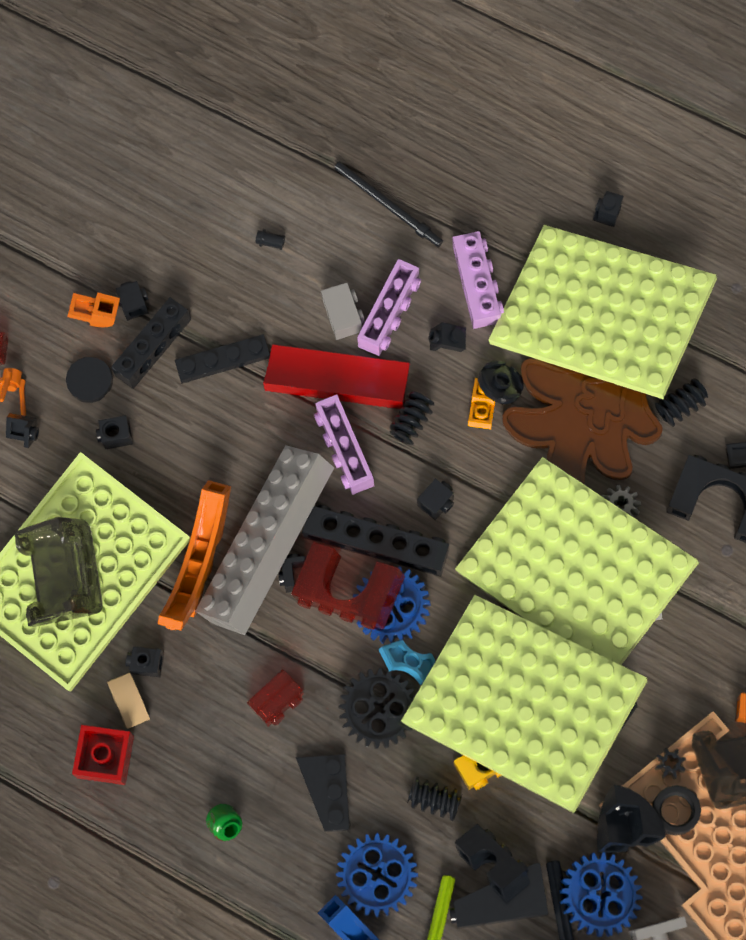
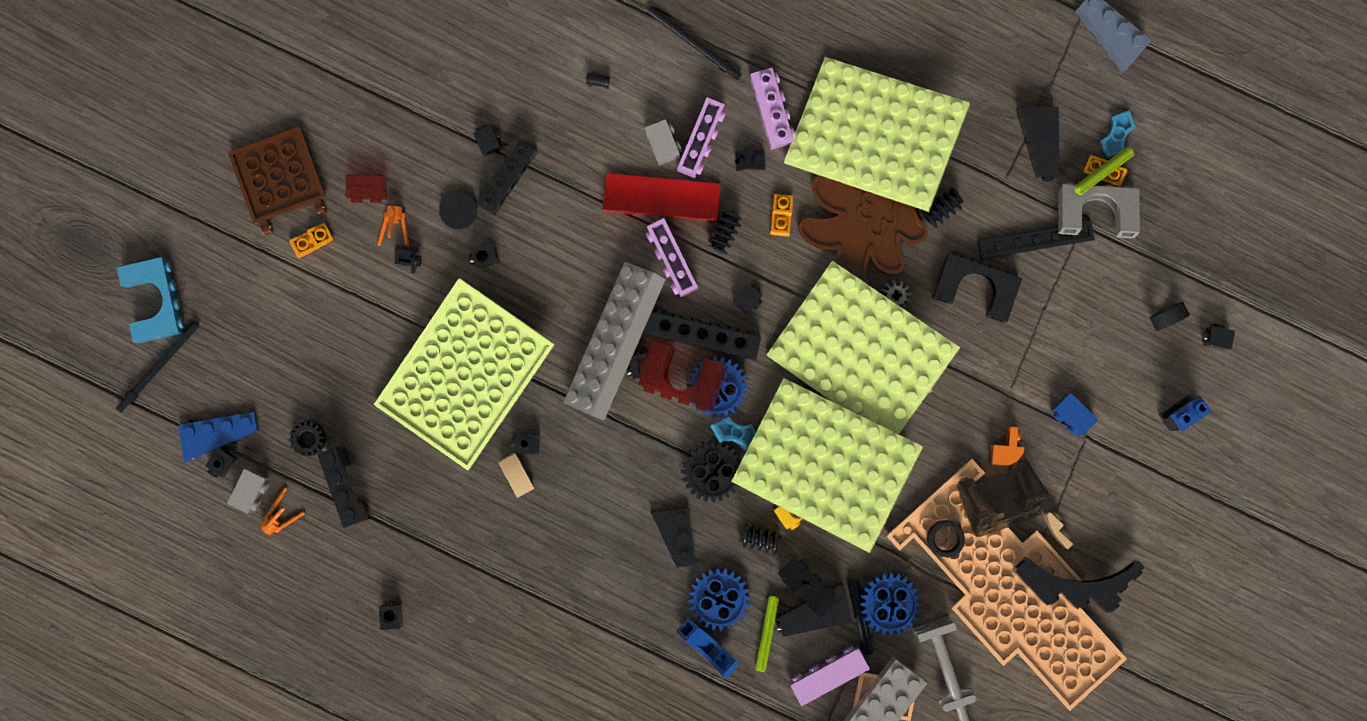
camera: 10 degrees left, 15 degrees up
clear smoke windscreen [14,517,103,627] -> none
orange brick [67,292,120,327] -> none
red brick [72,725,134,785] -> none
orange arch [158,480,231,630] -> none
black plate [175,334,270,384] -> none
green head [206,804,243,841] -> none
clear red brick [247,669,304,727] -> none
black tile [478,361,524,404] -> none
black brick [593,191,624,227] -> none
black brick [597,785,666,853] -> none
black gear [655,748,686,780] -> none

